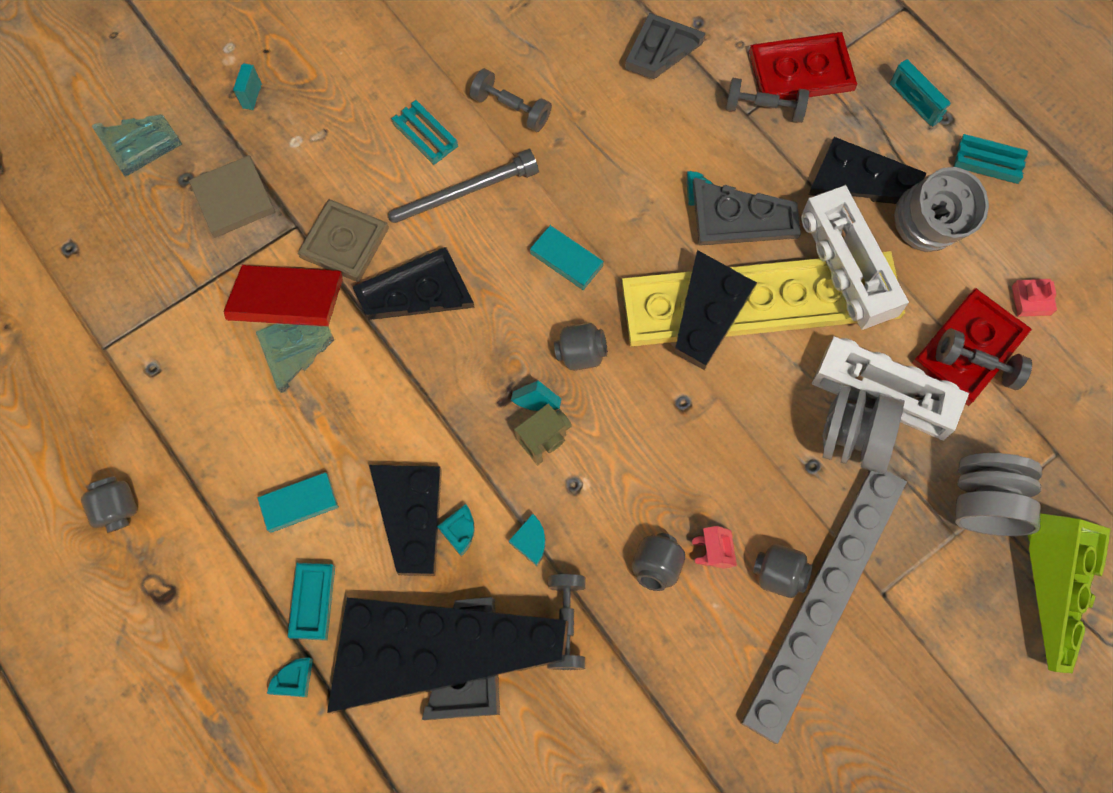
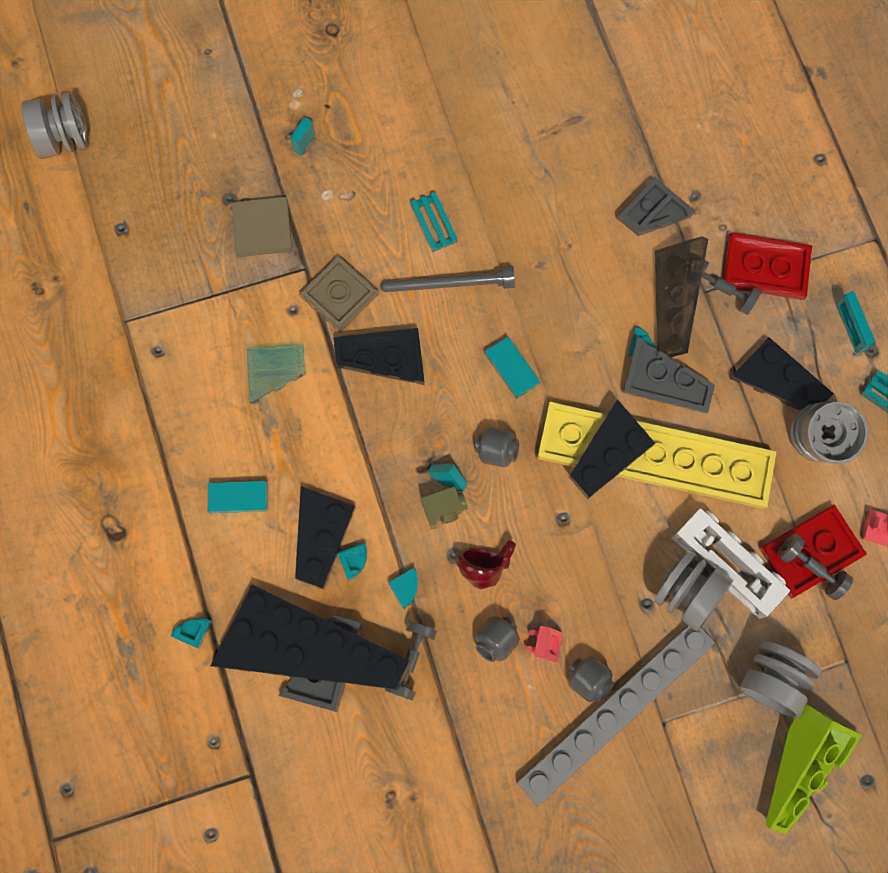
camera: 15 degrees right, 5 degrees up
dark grey head [81,476,138,533] -> none
clear light blue wing [92,115,182,177] -> none
red tile [223,265,343,327] -> none
teal tile [288,563,335,641] -> none
dark grey wheel [470,68,552,132] -> none
white brick [801,185,909,330] -> none
none -> dark red hat [456,540,516,590]
none -> clear smoke wing [655,236,709,357]

